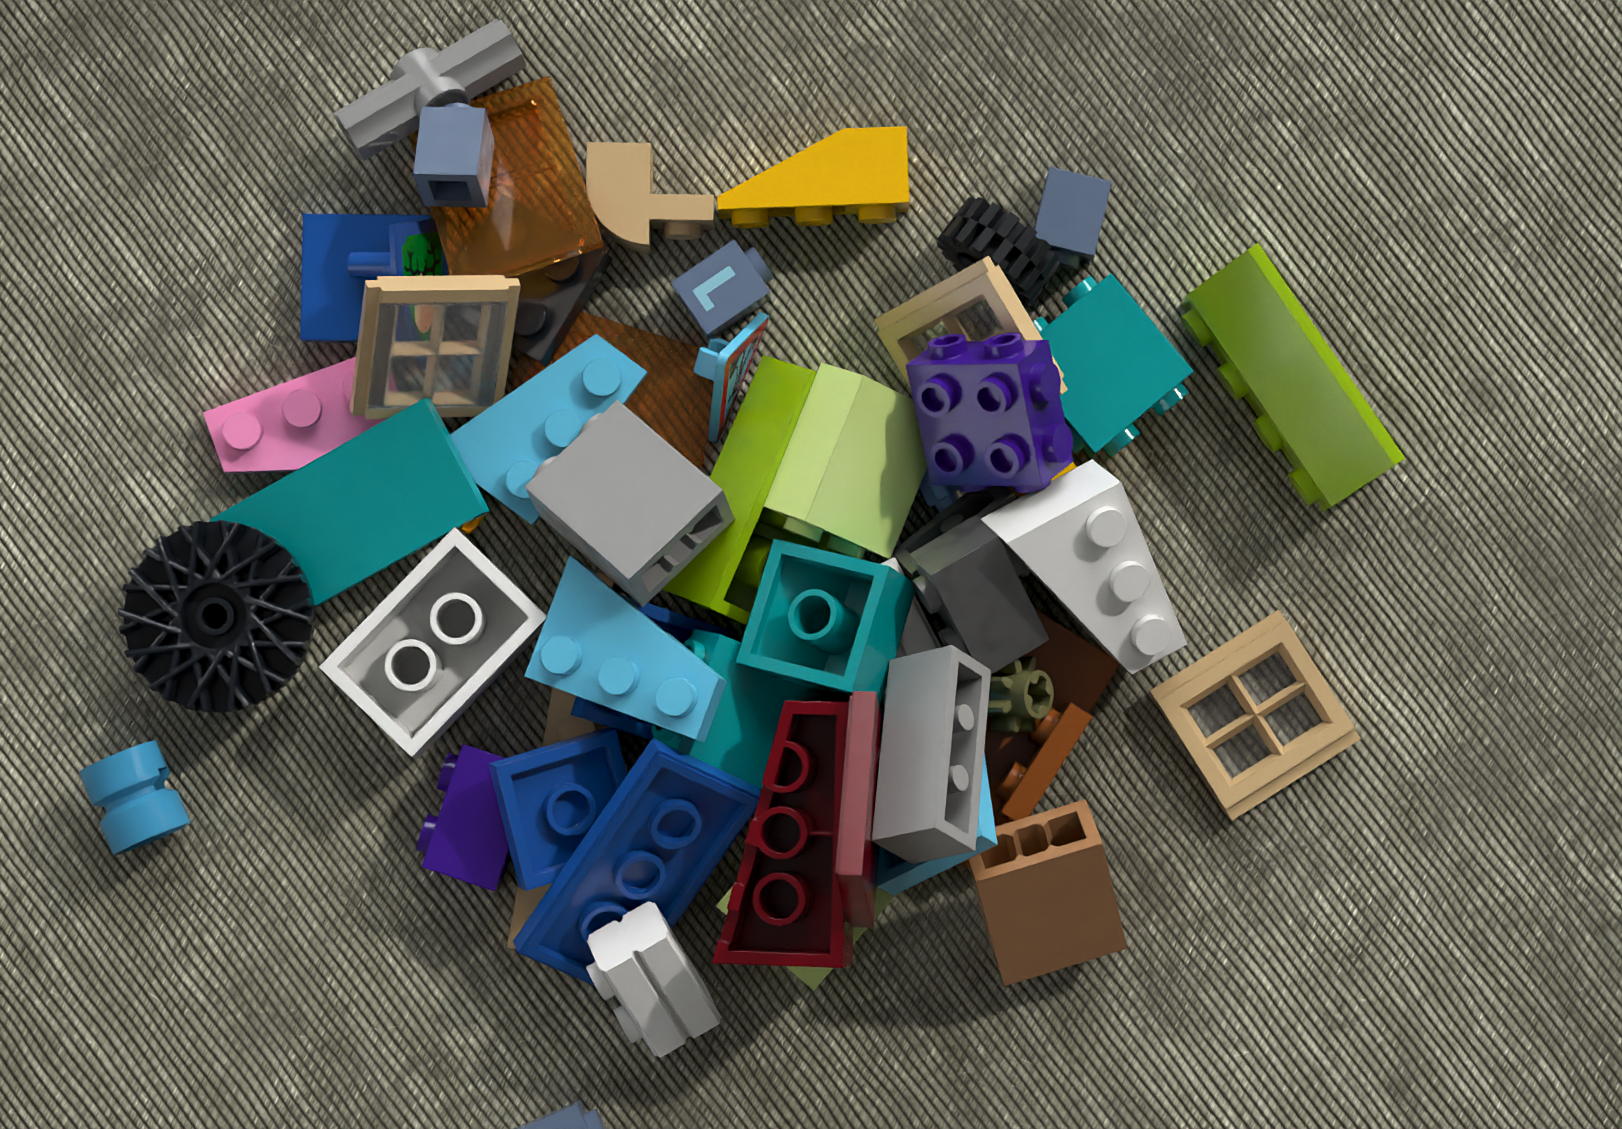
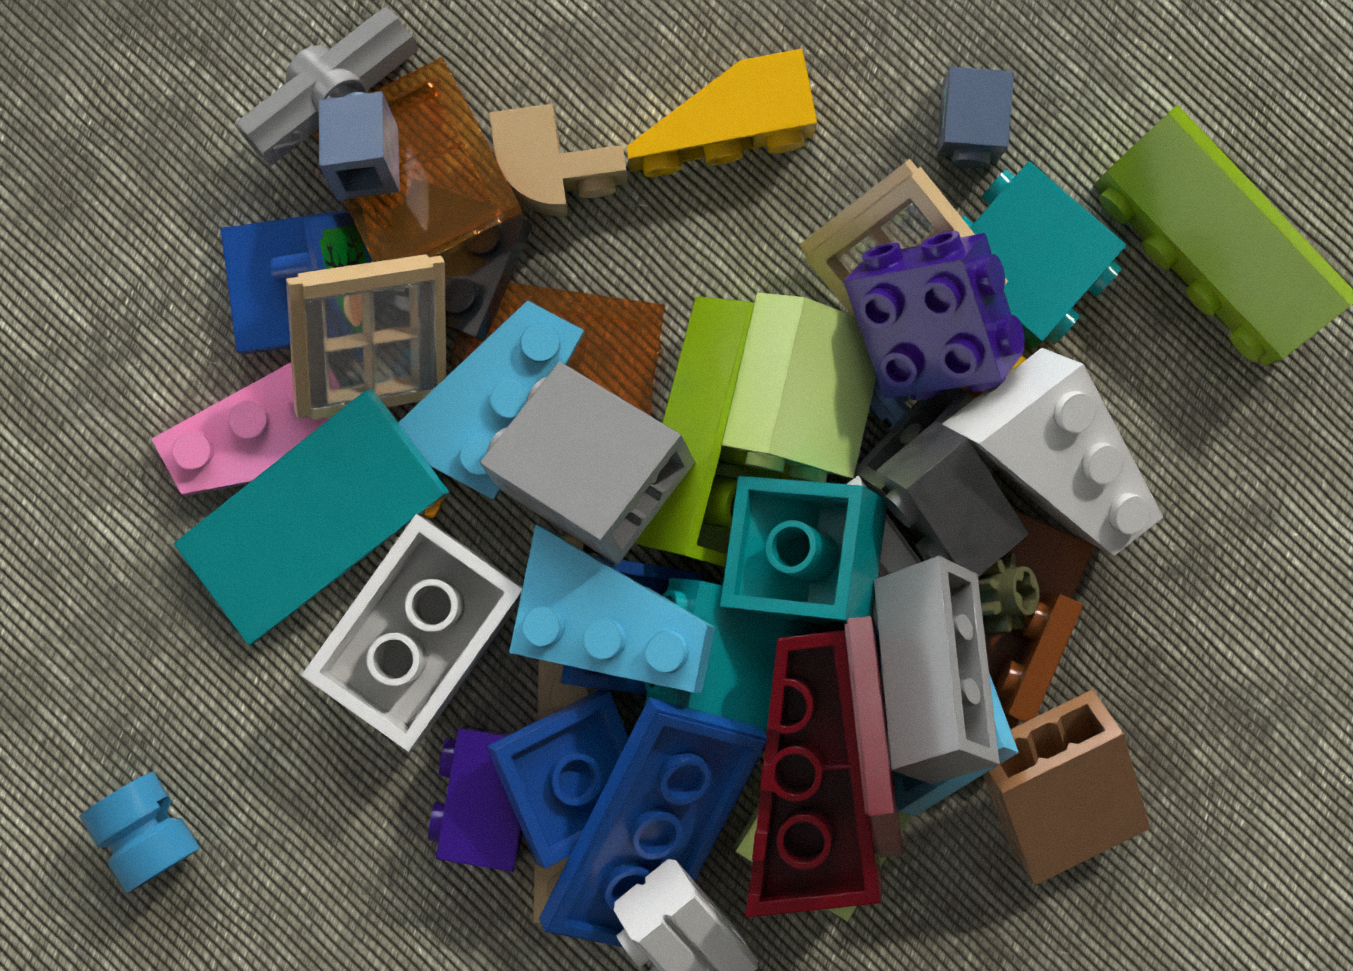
camera: 10 degrees left, 0 degrees up
black wheel [118,520,315,713] -> none
sand blue brick [671,239,774,342] -> none
medium azure piece [693,312,769,444] -> none
black tyre [937,196,1060,309] -> none
tan piece [1149,609,1361,821] -> none

